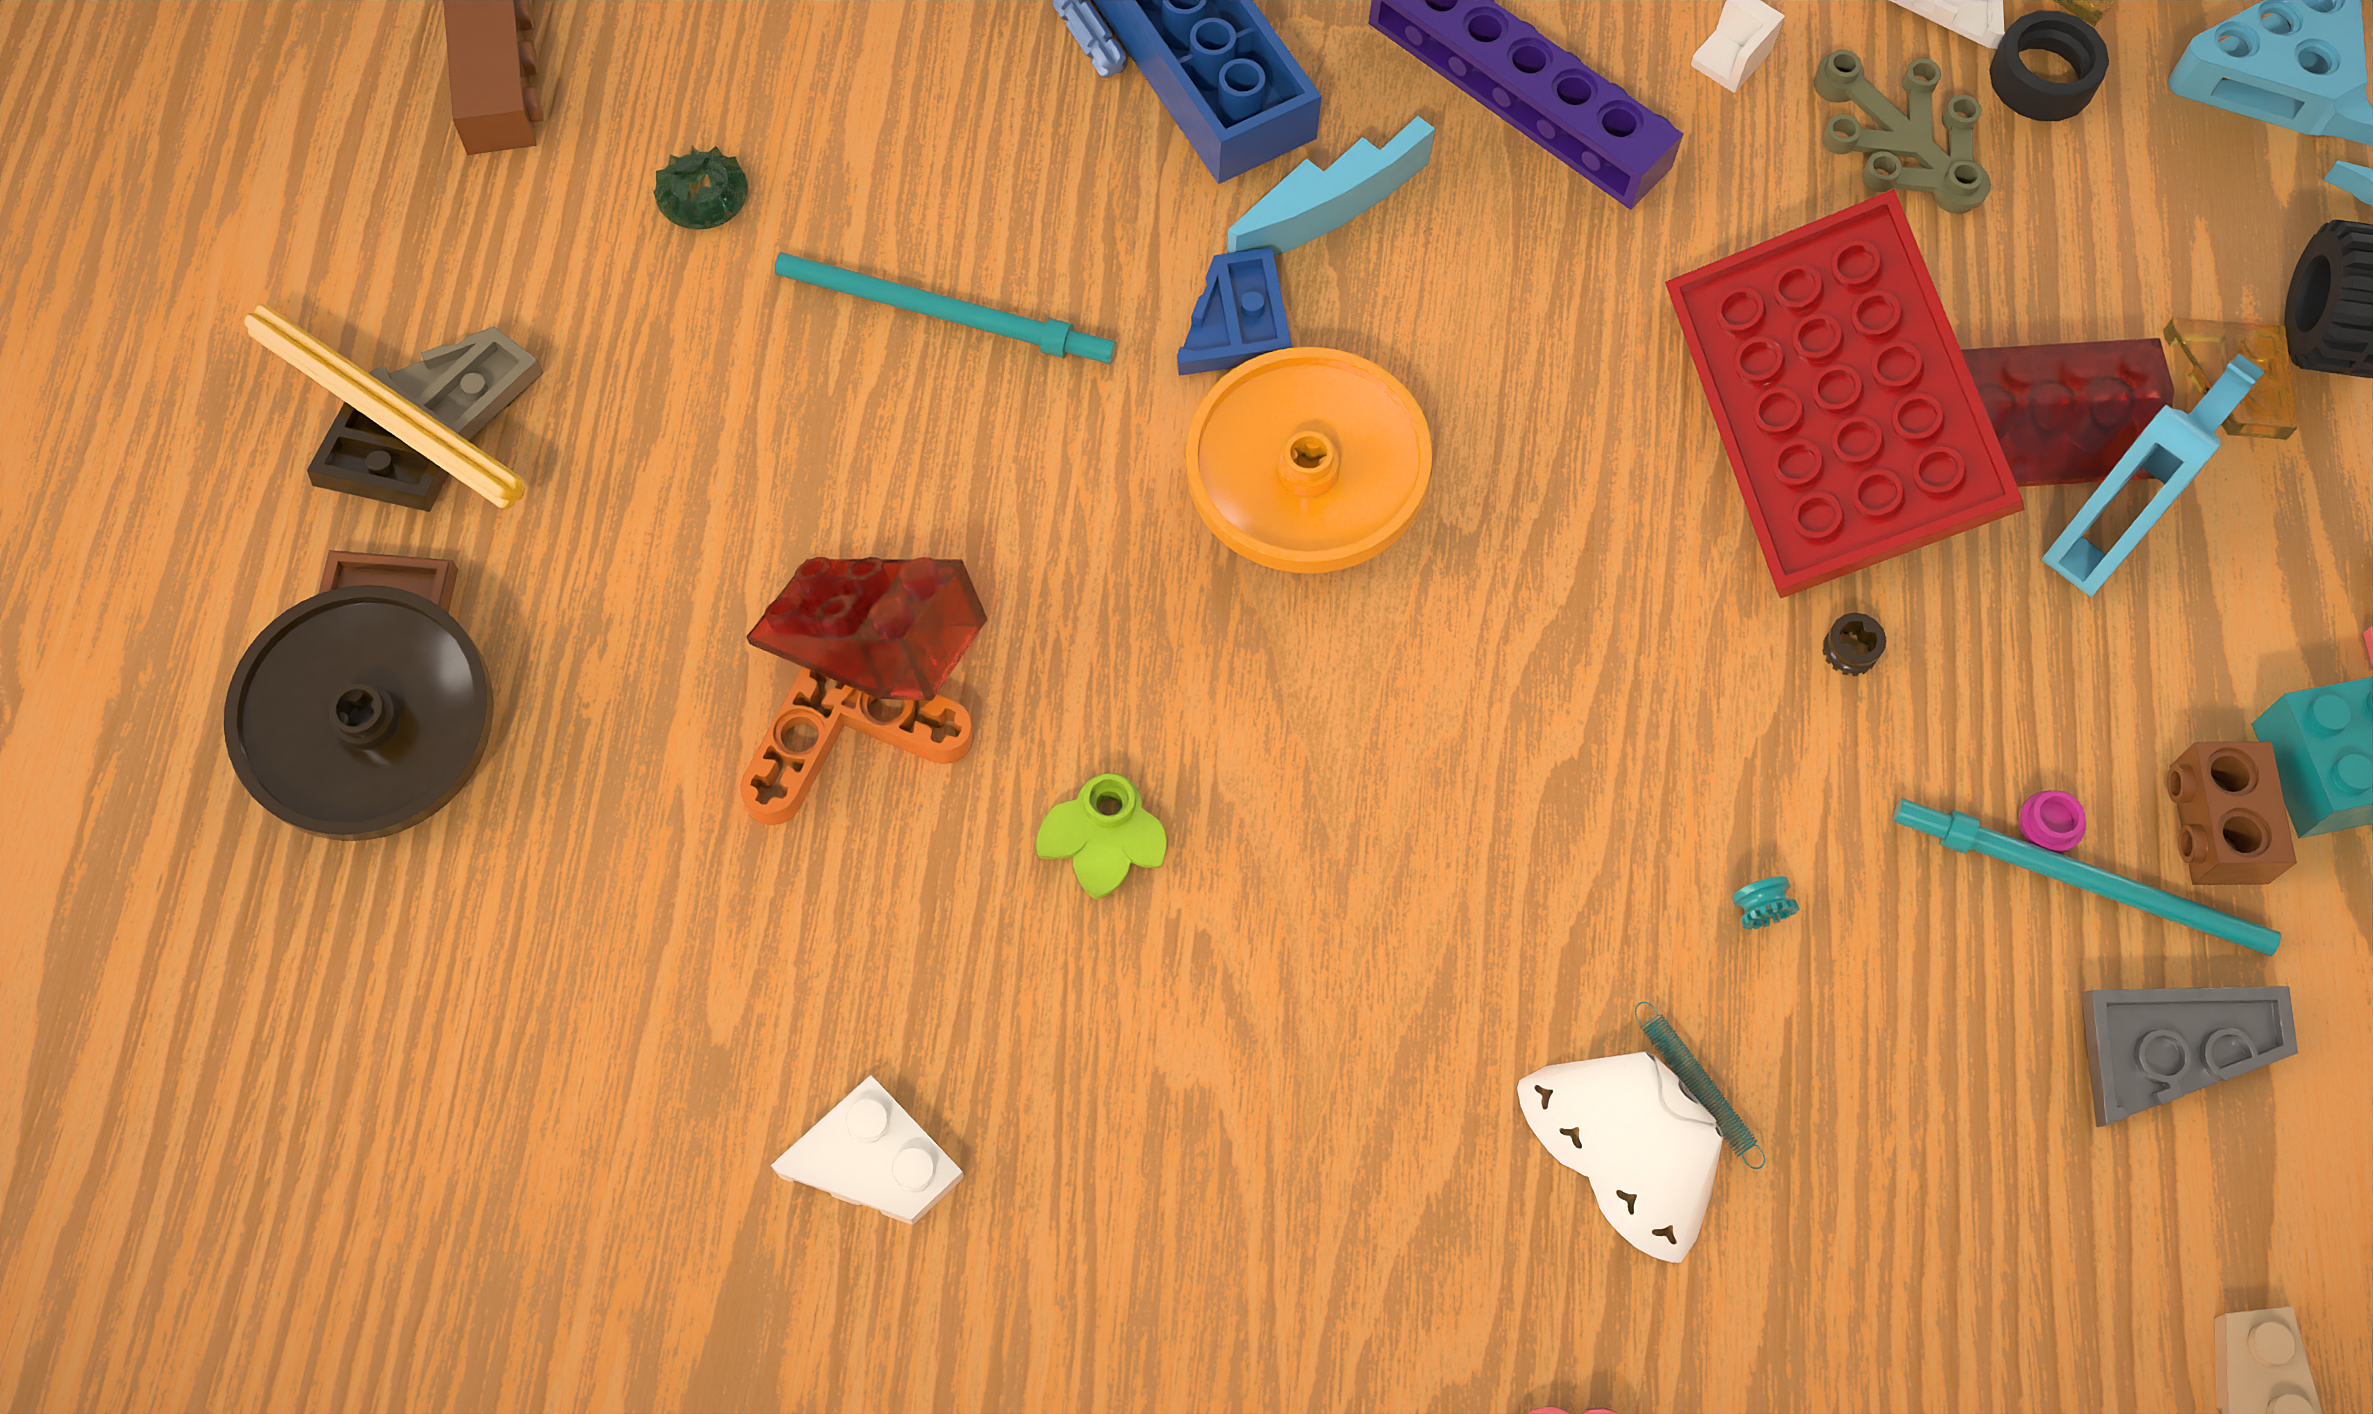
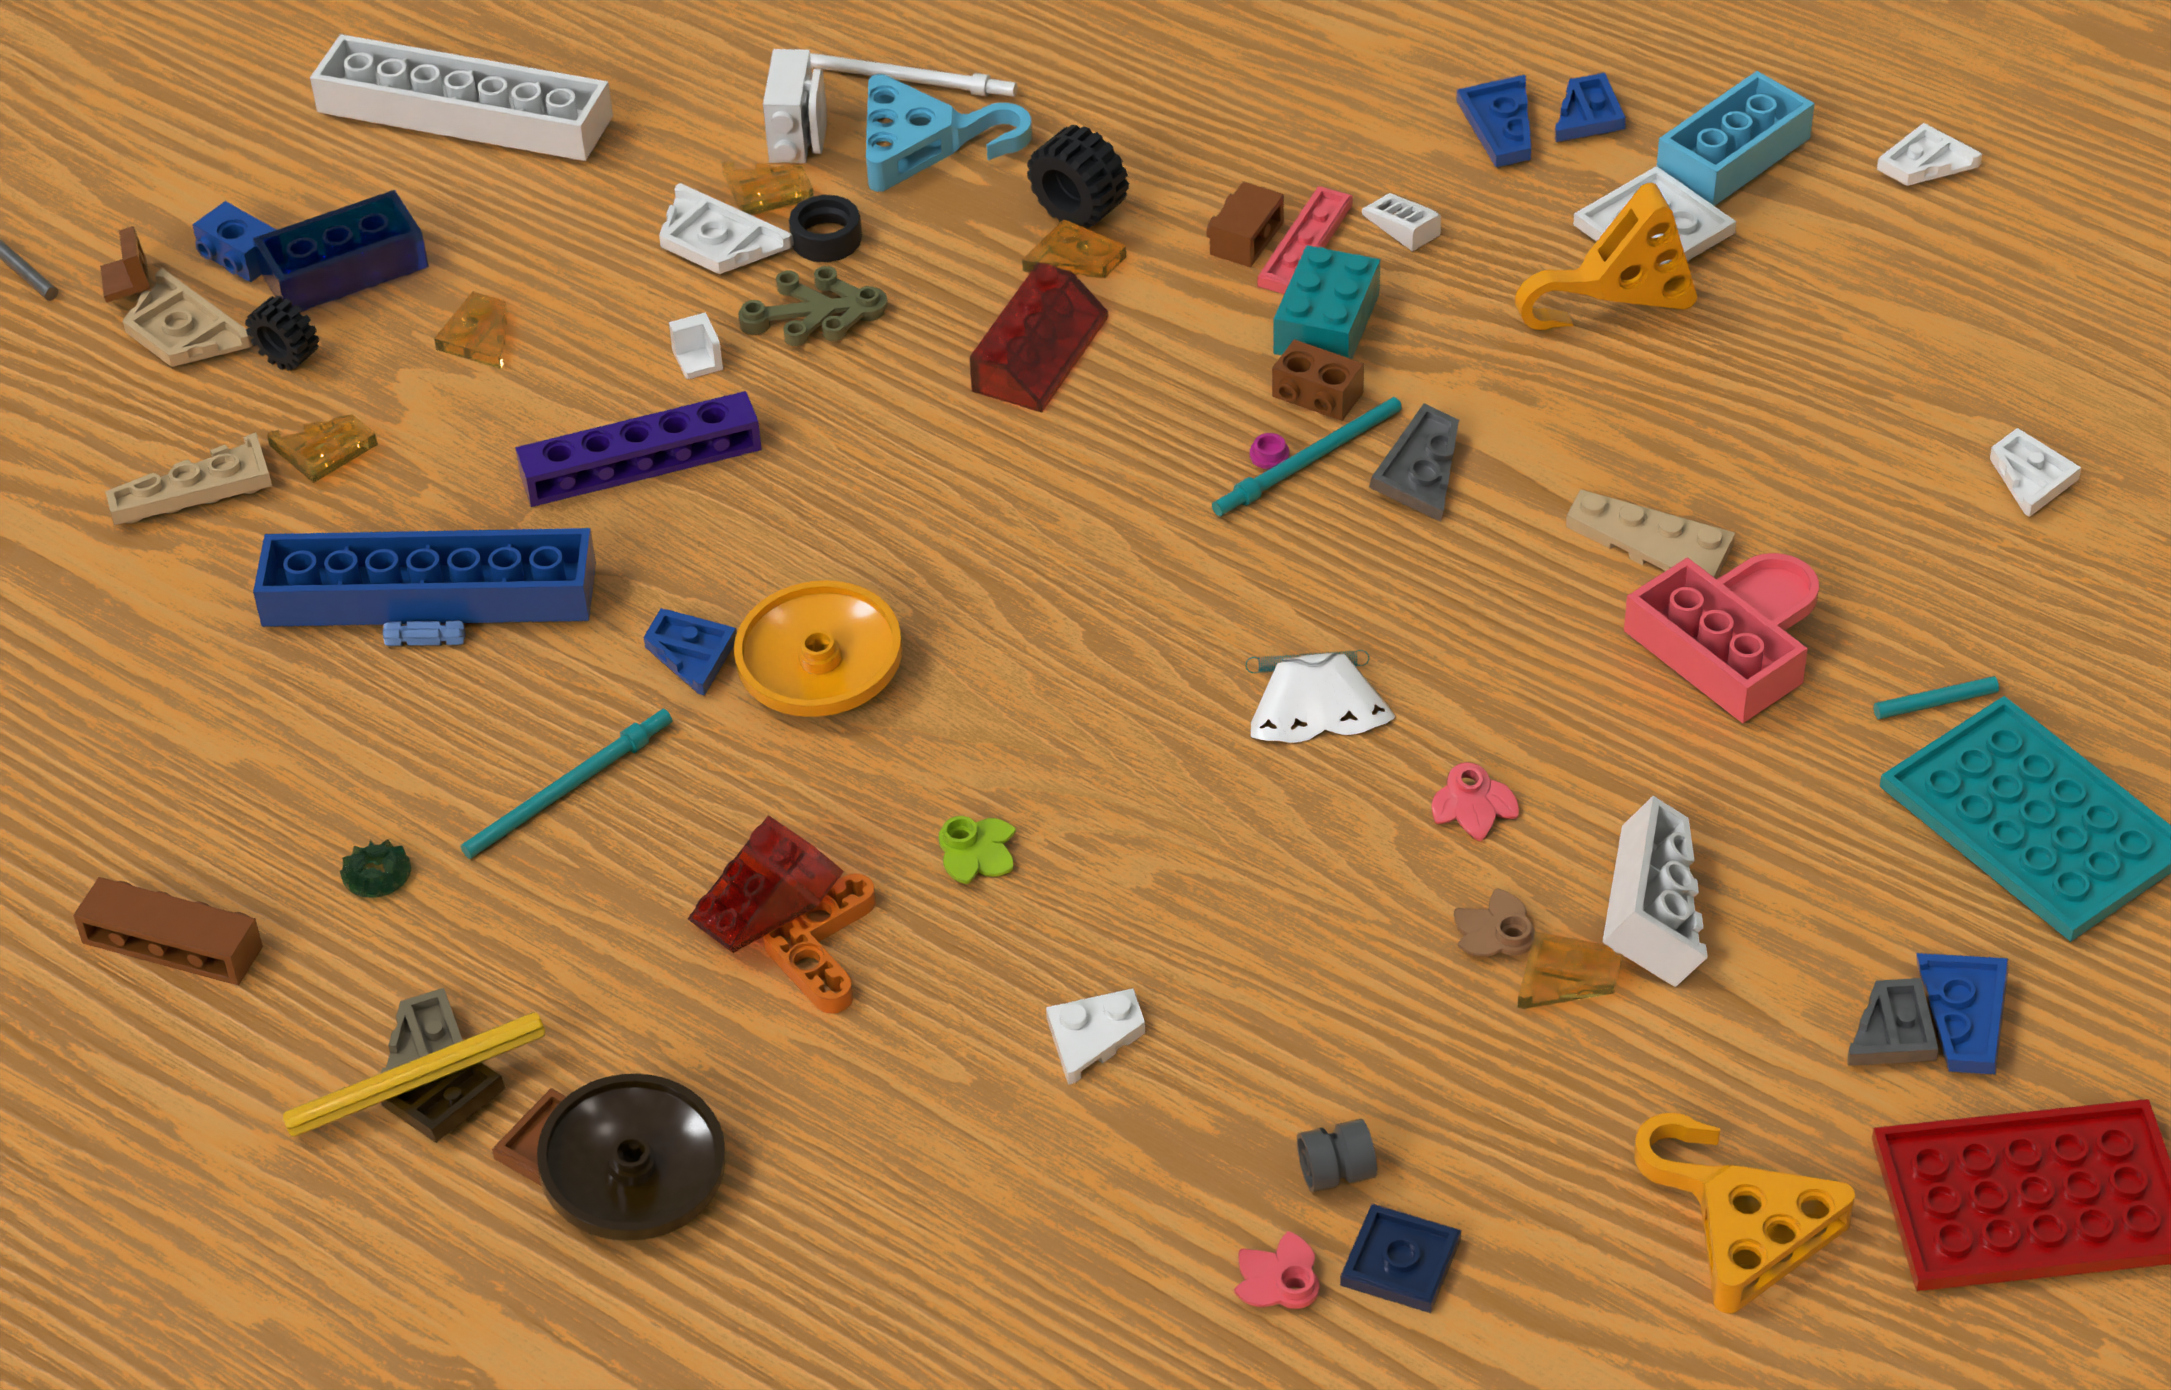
camera: 55 degrees left, 20 degrees down
medium azure slope [1227,116,1435,256] -> none
red plate [1665,189,2025,599] -> none
teal bush [1731,876,1799,930] -> none
dark brown bush [1822,613,1886,676] -> none
medium azure piece [2041,353,2265,597] -> none

